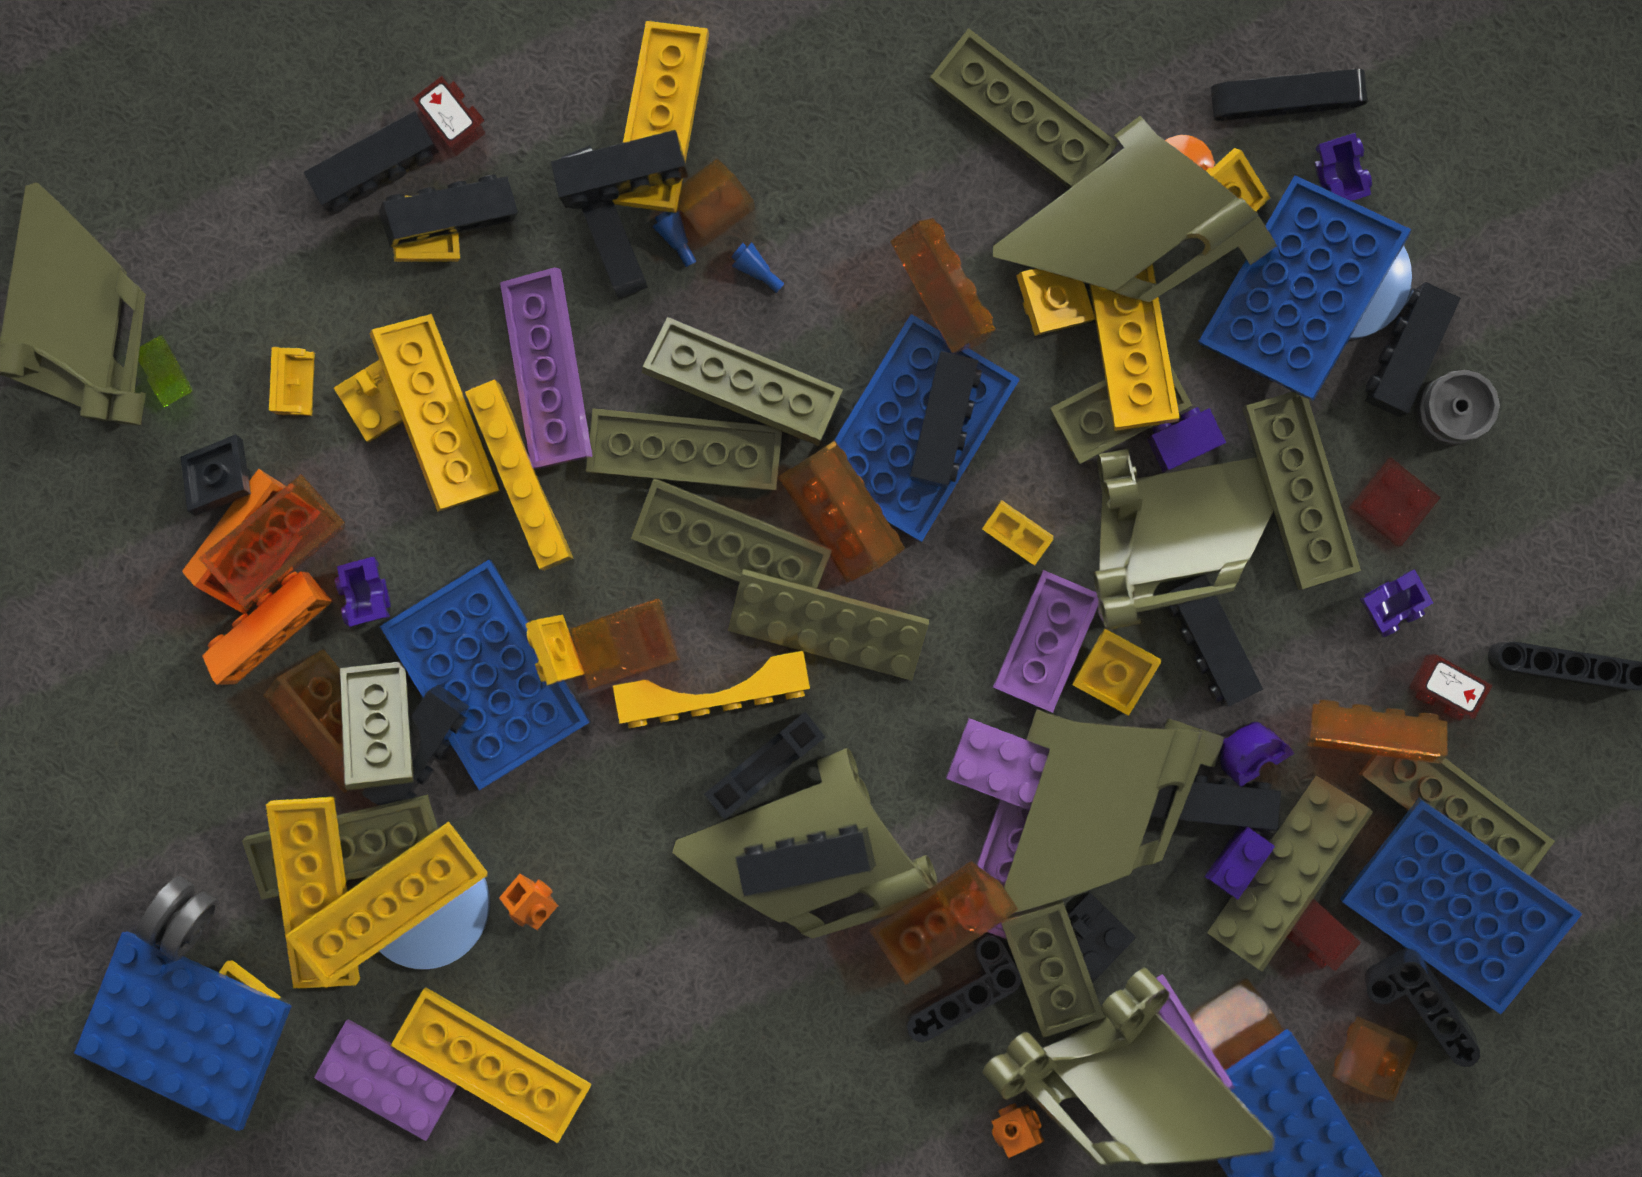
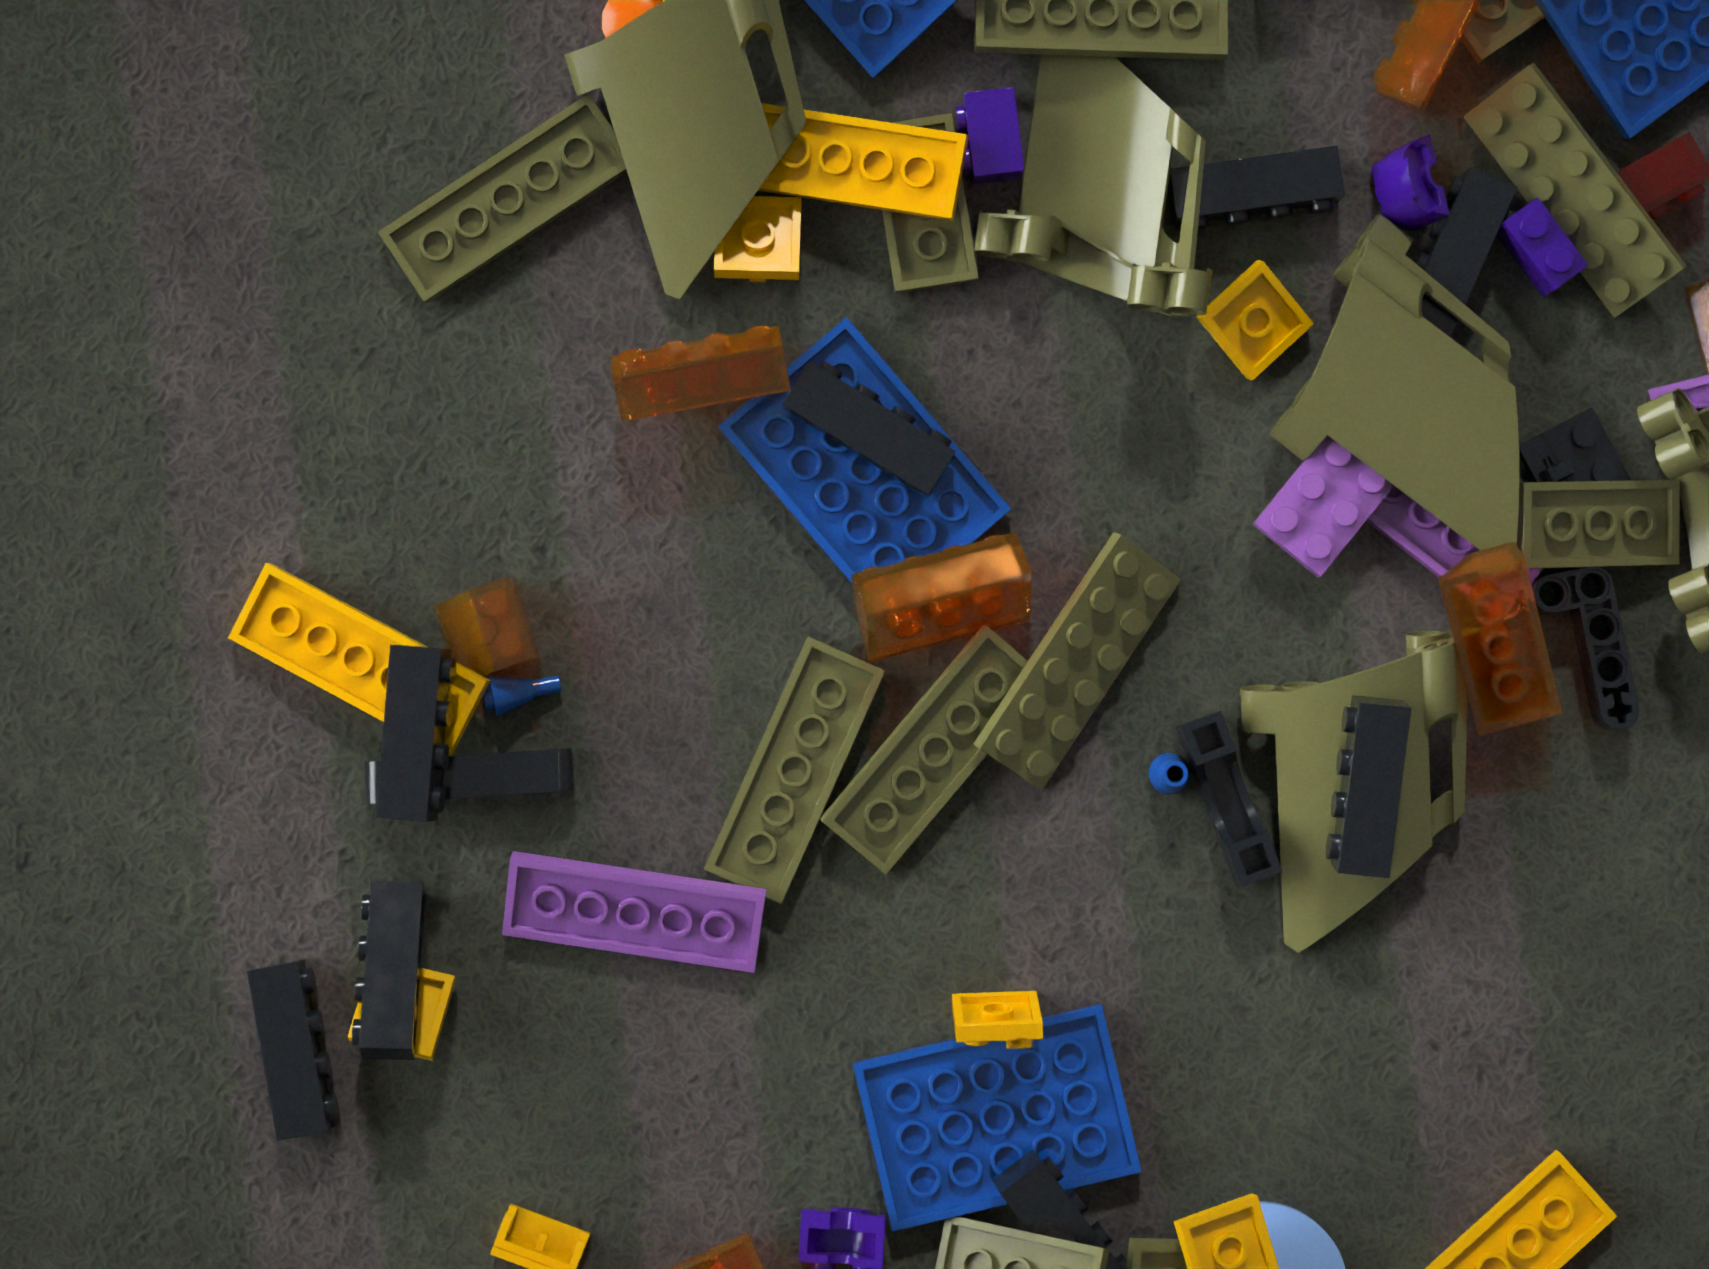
camera: 75 degrees left, 0 degrees up
yellow hinge [334,360,403,442] -> none
yellow plate [369,314,499,512] -> none
brick [412,76,486,156] -> none
yellow arch [465,379,574,571] -> none
orange brick [499,874,558,930] -> none
clear orange slope [570,598,681,689] -> none
yellow arch [613,651,810,728] -> none
olive plate [642,317,843,446] -> none
blue cone [731,242,785,293] -> none
yellow hinge [982,500,1053,566] -> none
medium lavender plate [993,570,1098,713] -> none
none -> blue cone [1149,753,1191,795]

